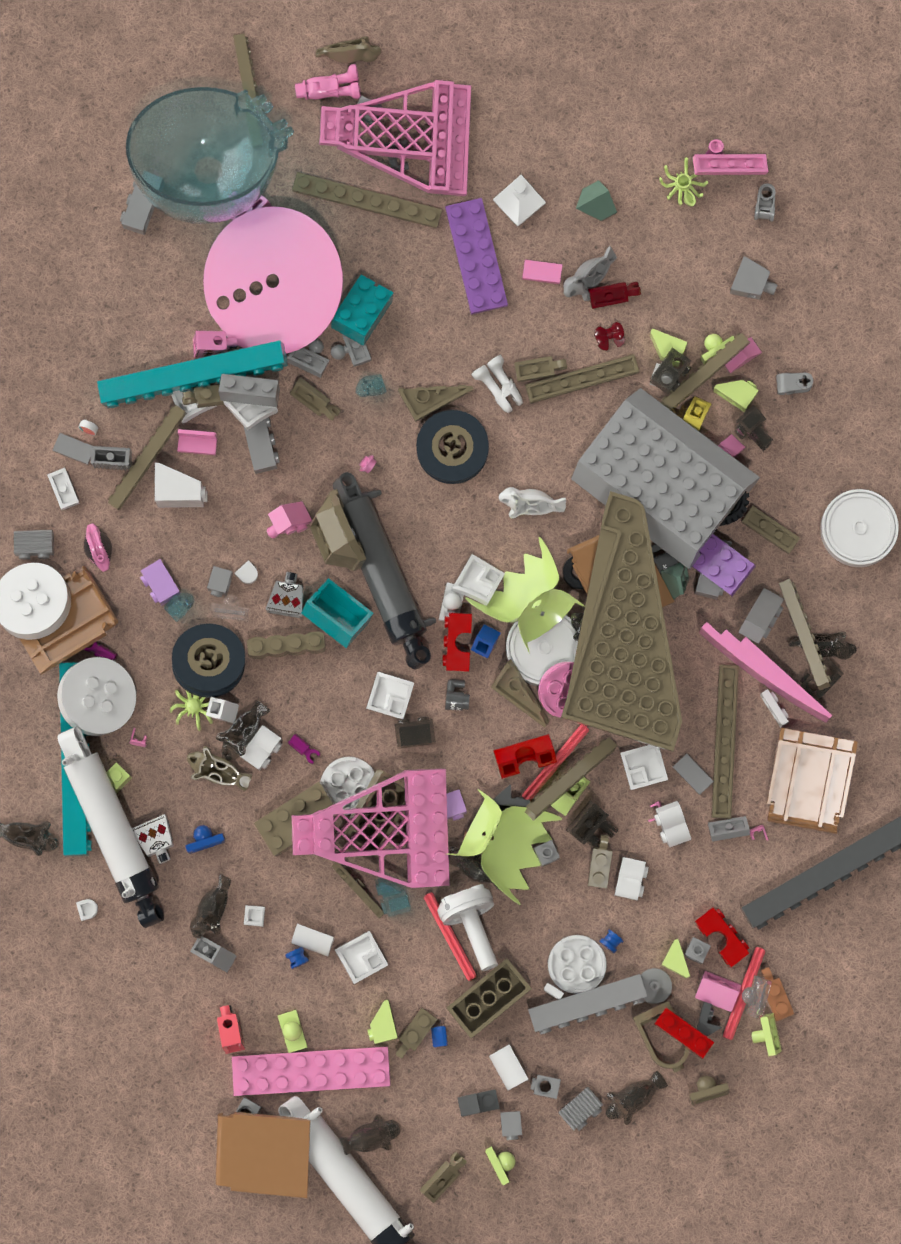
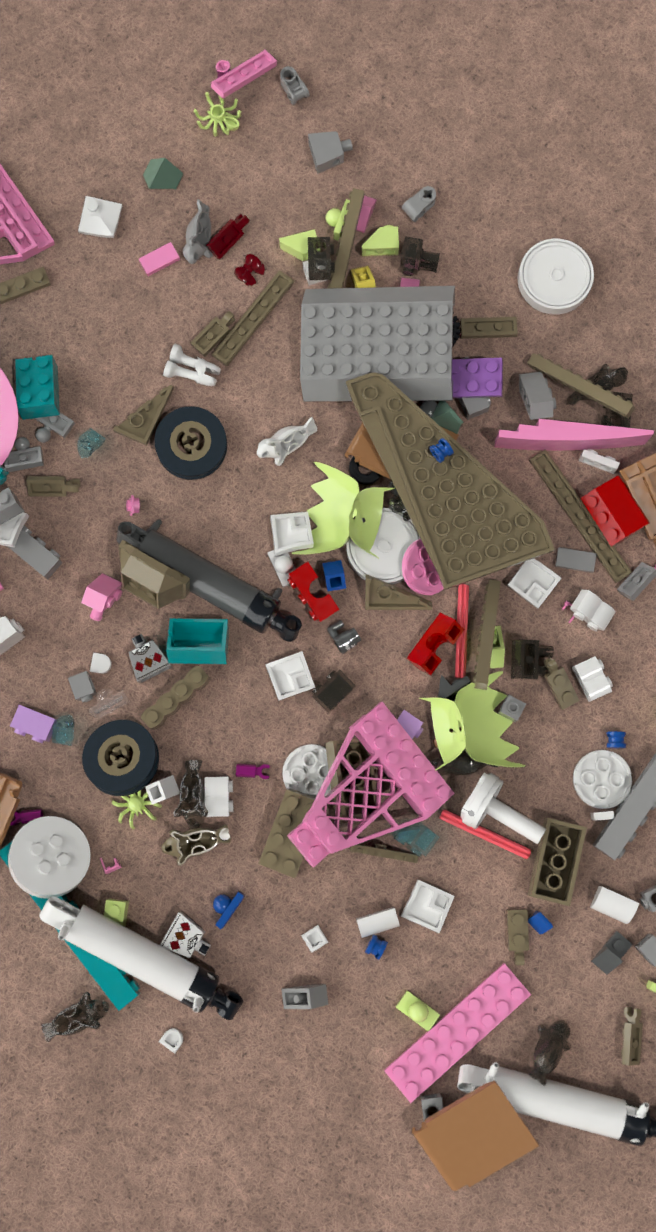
camera: 40 degrees left, 0 degrees up
clear smoke animal [190,874,232,939] -> none
coral torso [217,1005,245,1054] -> none
yellowish green slope [368,1000,398,1044] -> none
medium lavender plate [445,198,508,315] -> none
none -> blue wheel [429,438,454,463]
none -> red slope [581,475,650,547]

